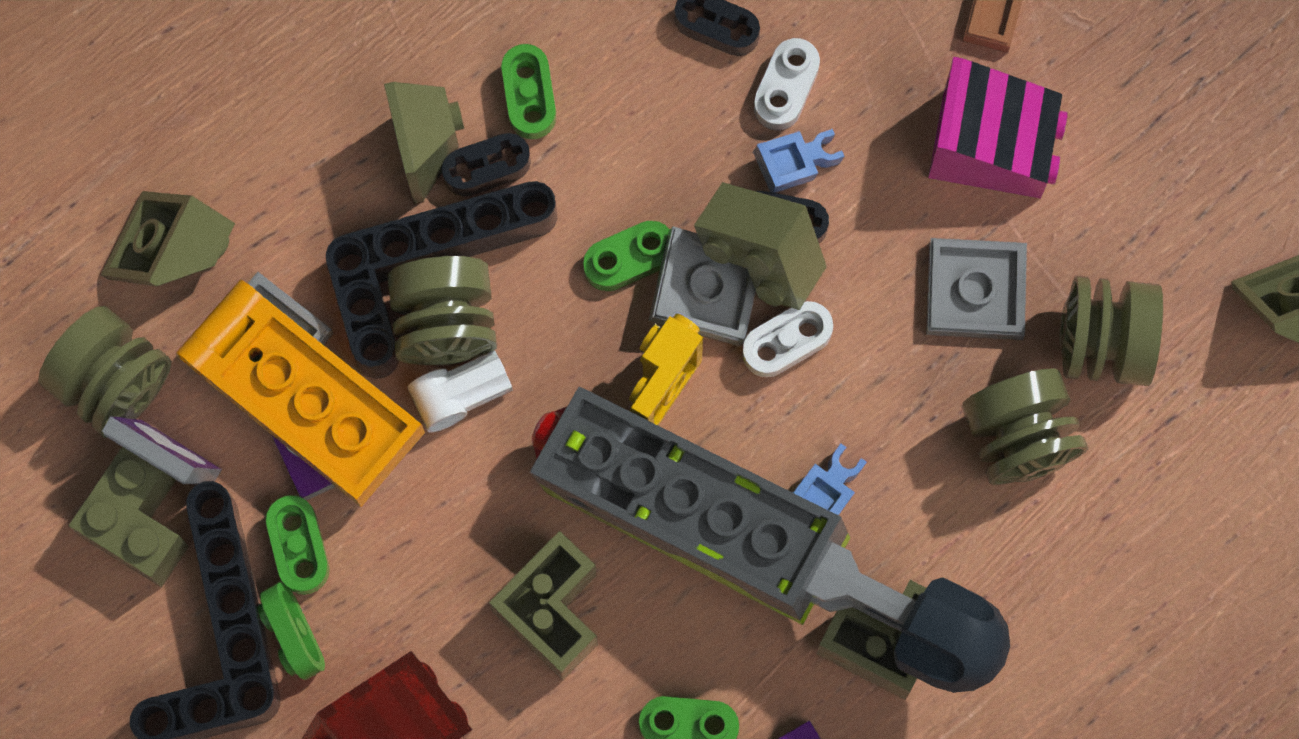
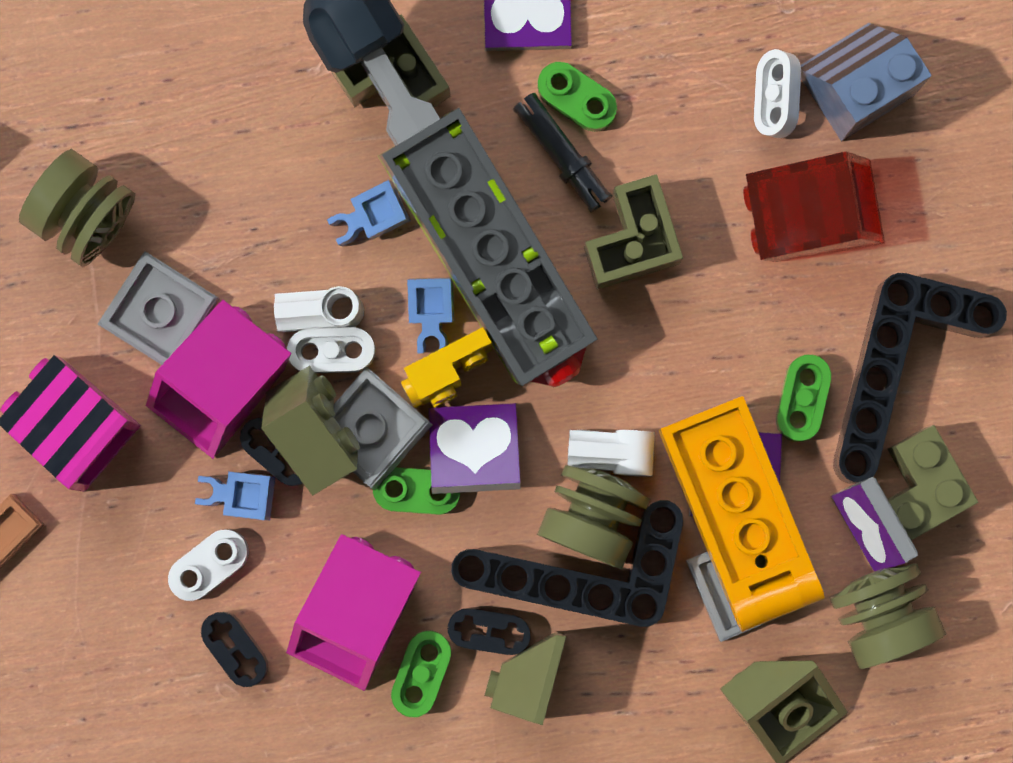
camera: 150 degrees left, 10 degrees up
bright green plate [257,582,325,680] -> none
olive wheel [962,368,1089,485] -> none
none -> dark pink slope [145,300,292,459]
none -> white piece [274,286,364,332]
none -> dark pink slope [286,534,421,691]
none -> medium blue plate [407,277,454,354]
none -> tile [429,403,521,494]
none -> black pin [513,93,613,213]

